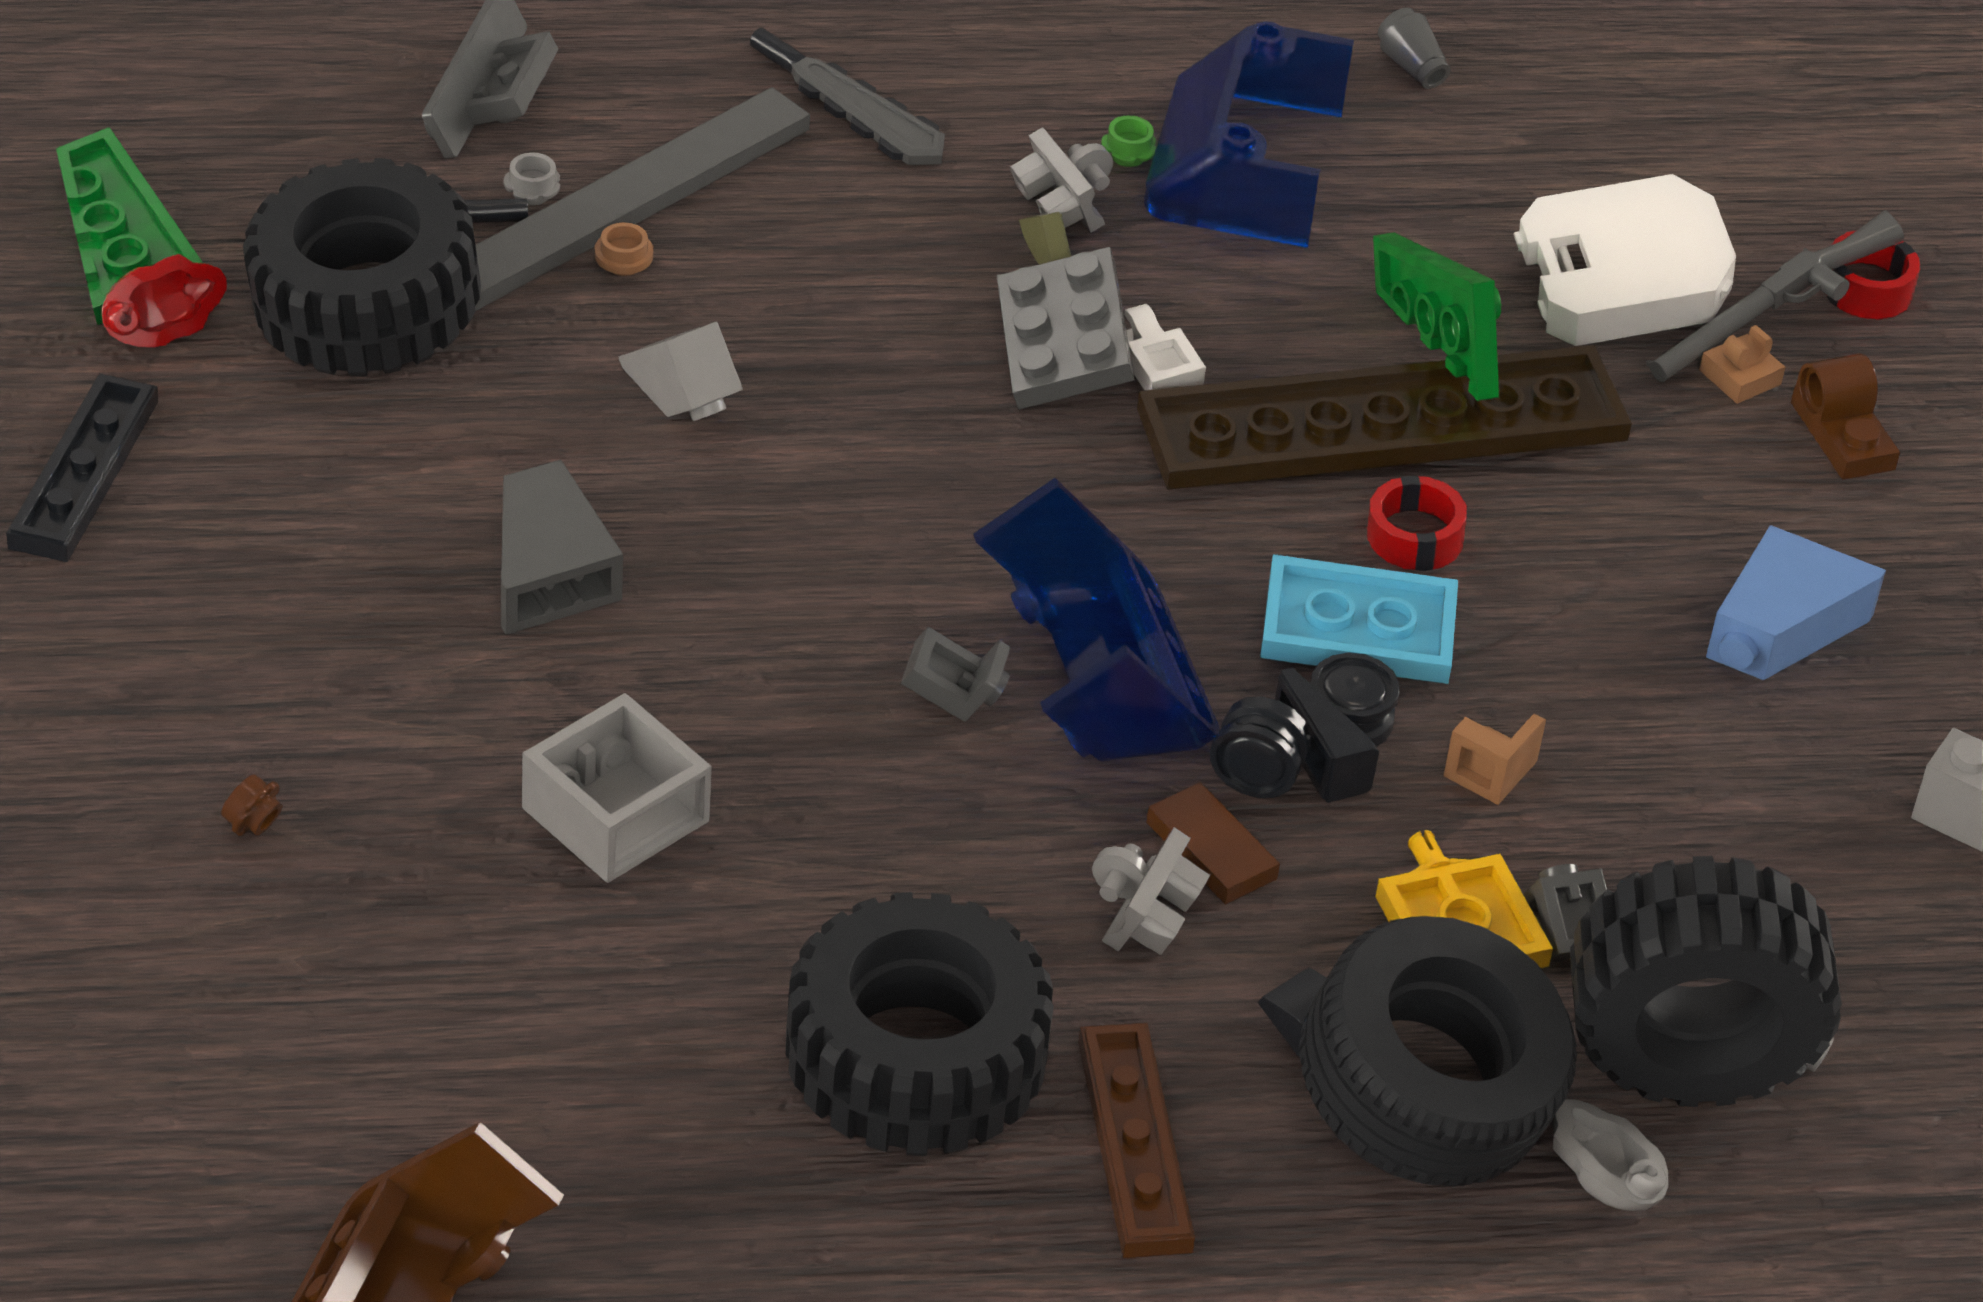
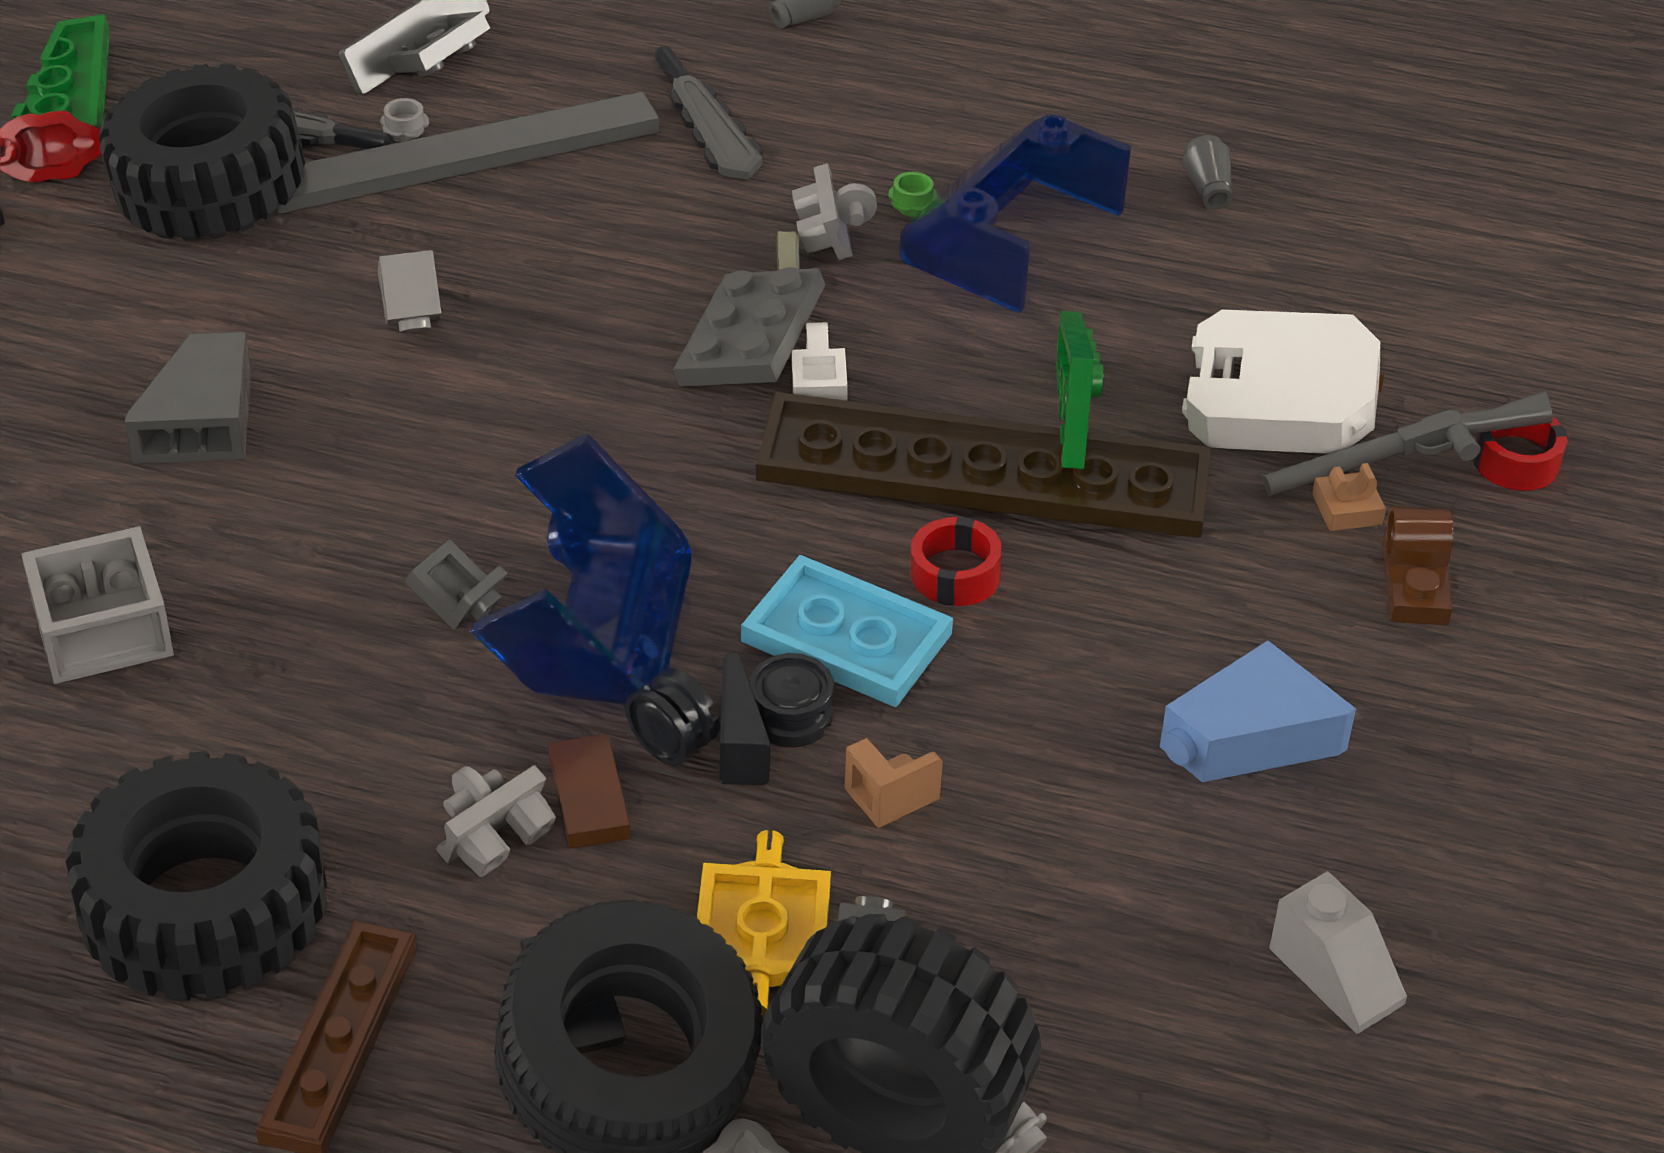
camera: 25 degrees right, 0 degrees up
medium nougat plate [594,222,653,276] -> none

